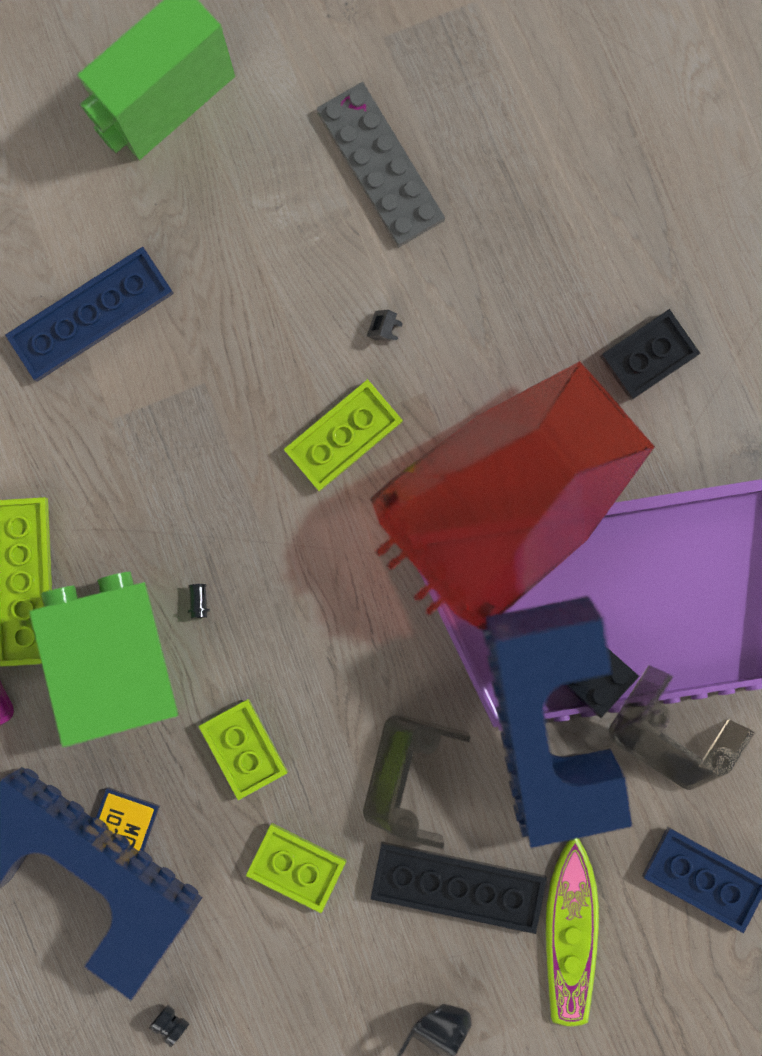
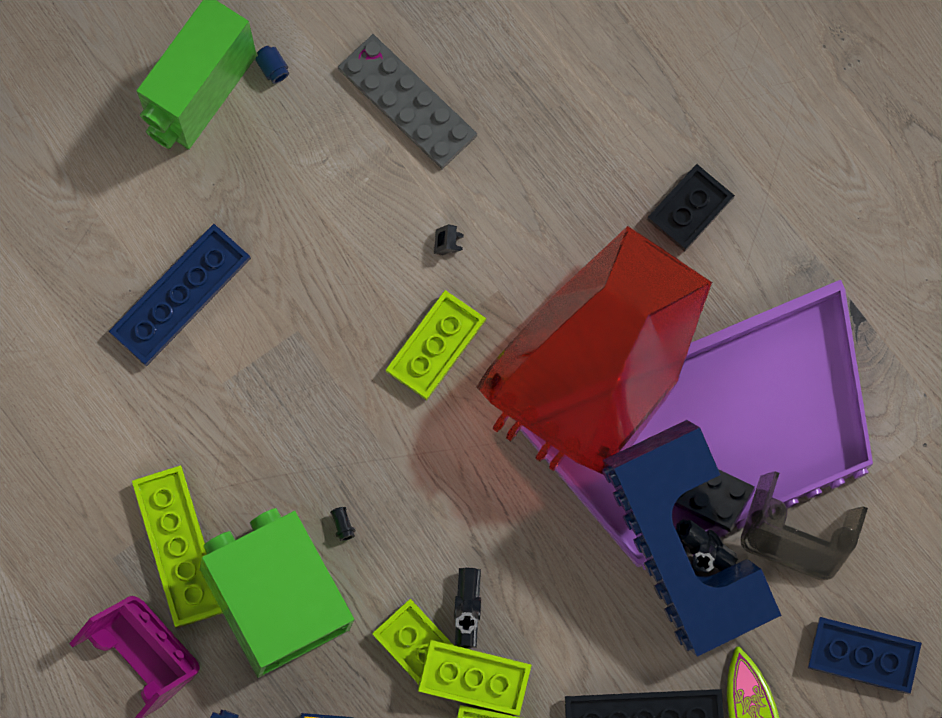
camera: 15 degrees left, 10 degrees down
clear smoke windscreen [363,715,470,849] -> none
none -> dark blue brick [255,46,289,84]
none -> lime plate [417,640,532,716]
none -> black piece [454,567,481,648]
none -> black piece [676,519,738,573]

